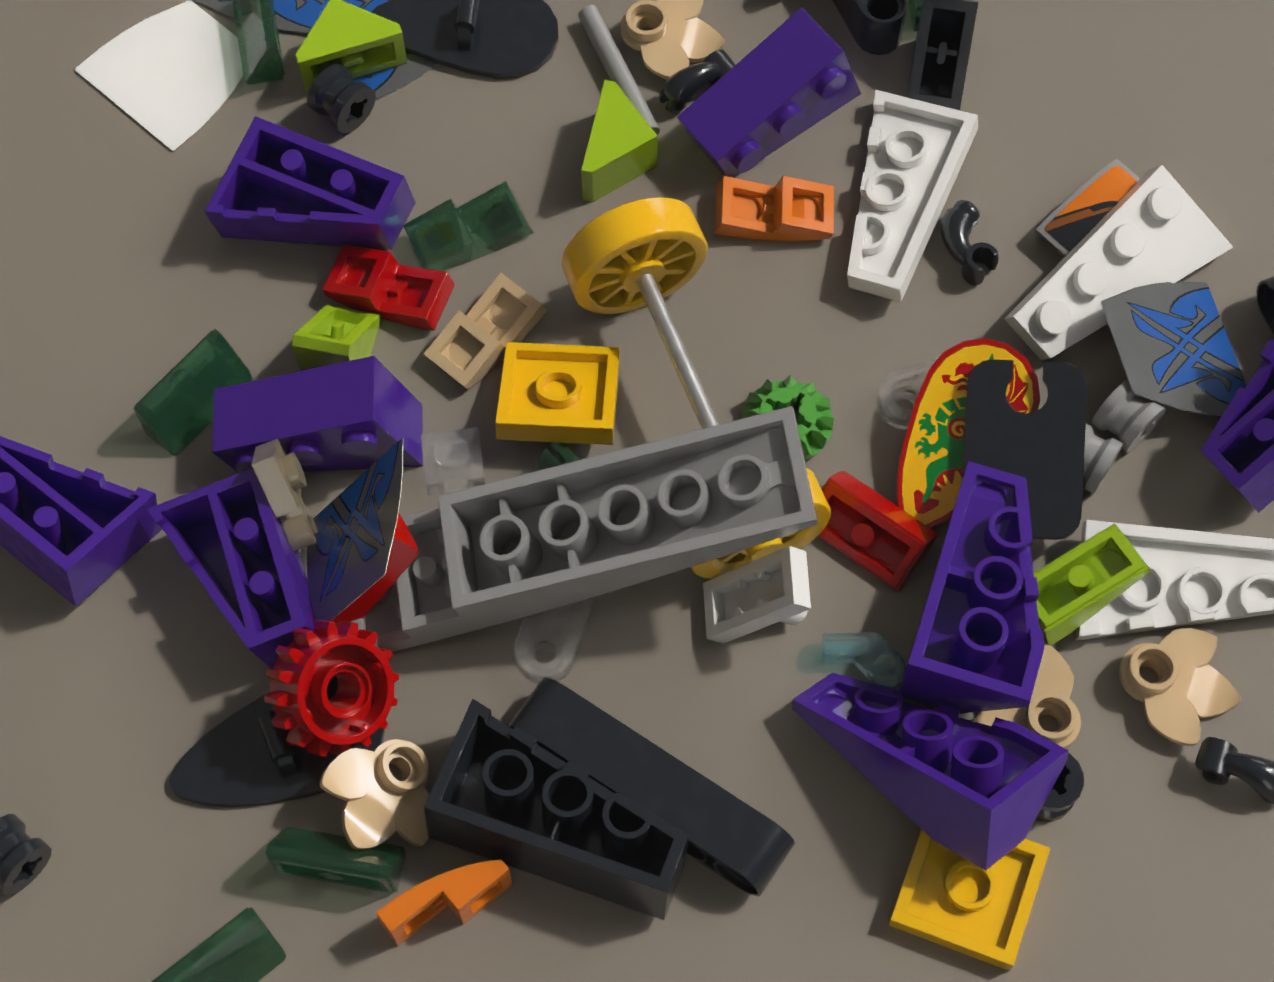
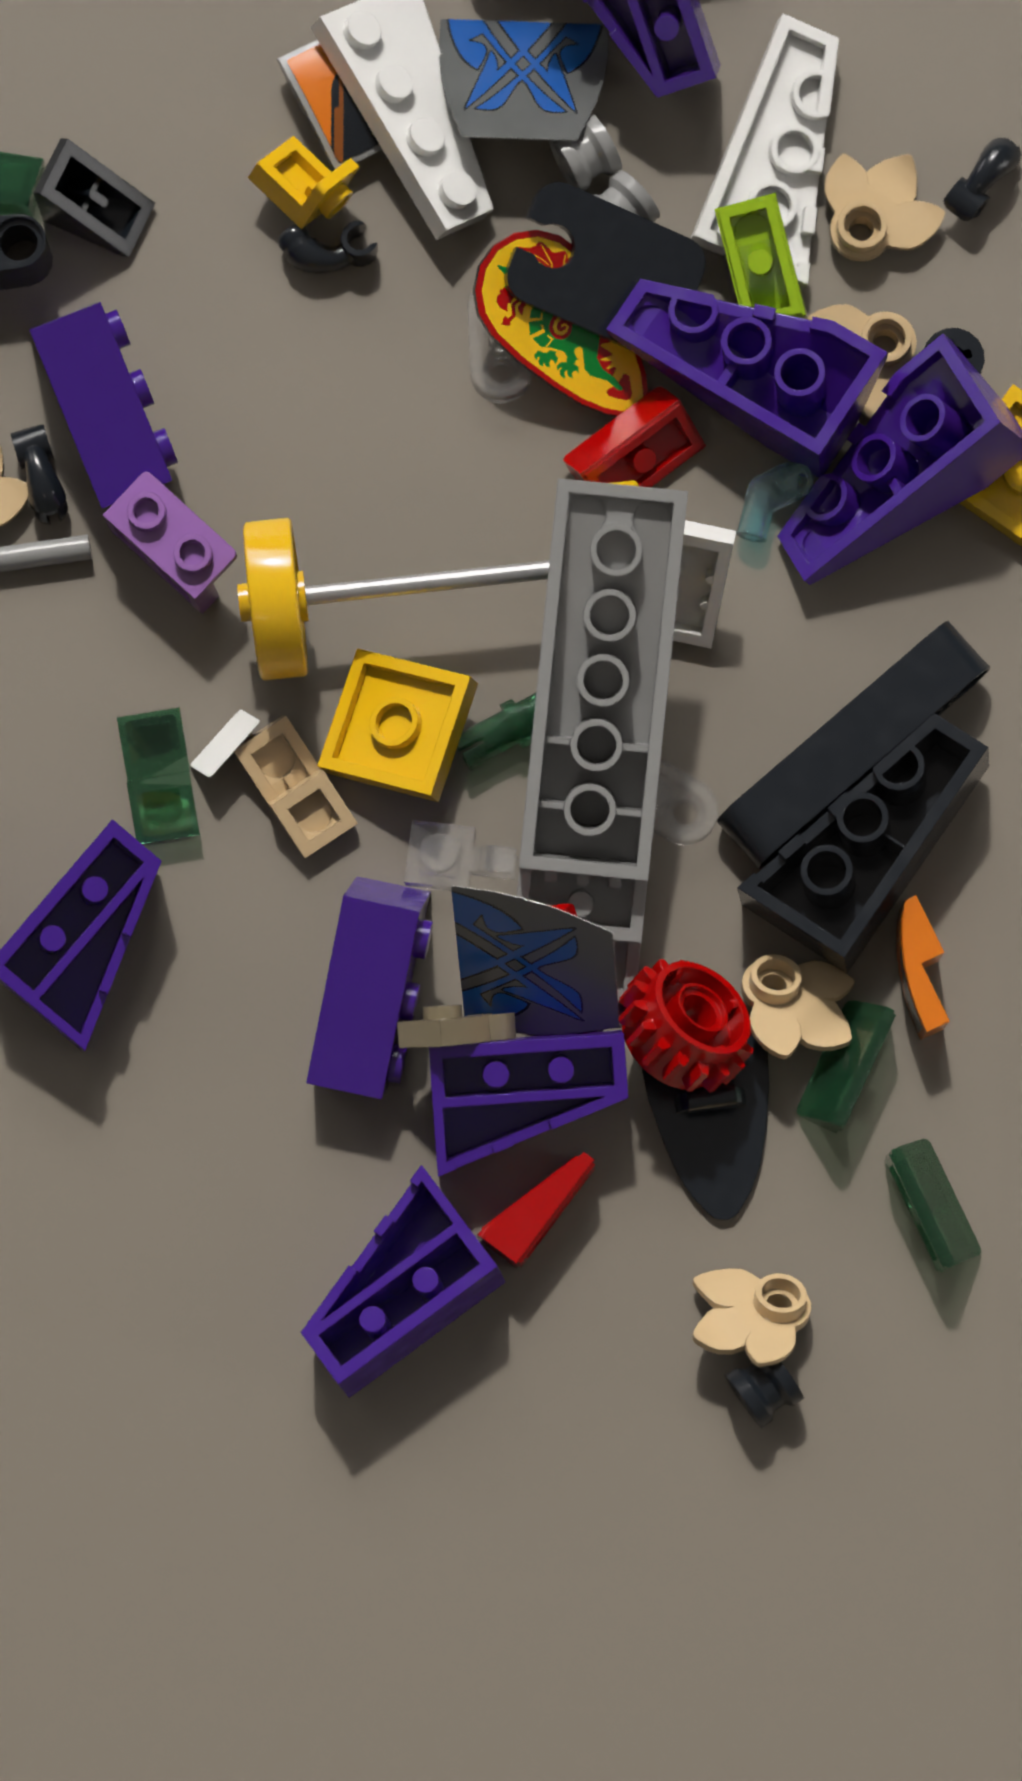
camera: 75 degrees left, 15 degrees up
clear green slope [133,329,253,456] -> none
lime slope [292,304,381,371] -> none
red slope [322,244,455,331] -> none
lime slope [581,80,658,202] -> none
orange slope [714,176,834,241] -> none
bright green gear [741,375,834,460] -> none
white wing [847,90,978,302] -> none
none -> medium lavender bracket [103,472,237,614]
none -> white sticker [191,710,260,777]
none -> yellow bracket [248,136,360,229]
none -> red slope [477,1152,595,1268]
none -> tan plate [692,1268,811,1367]

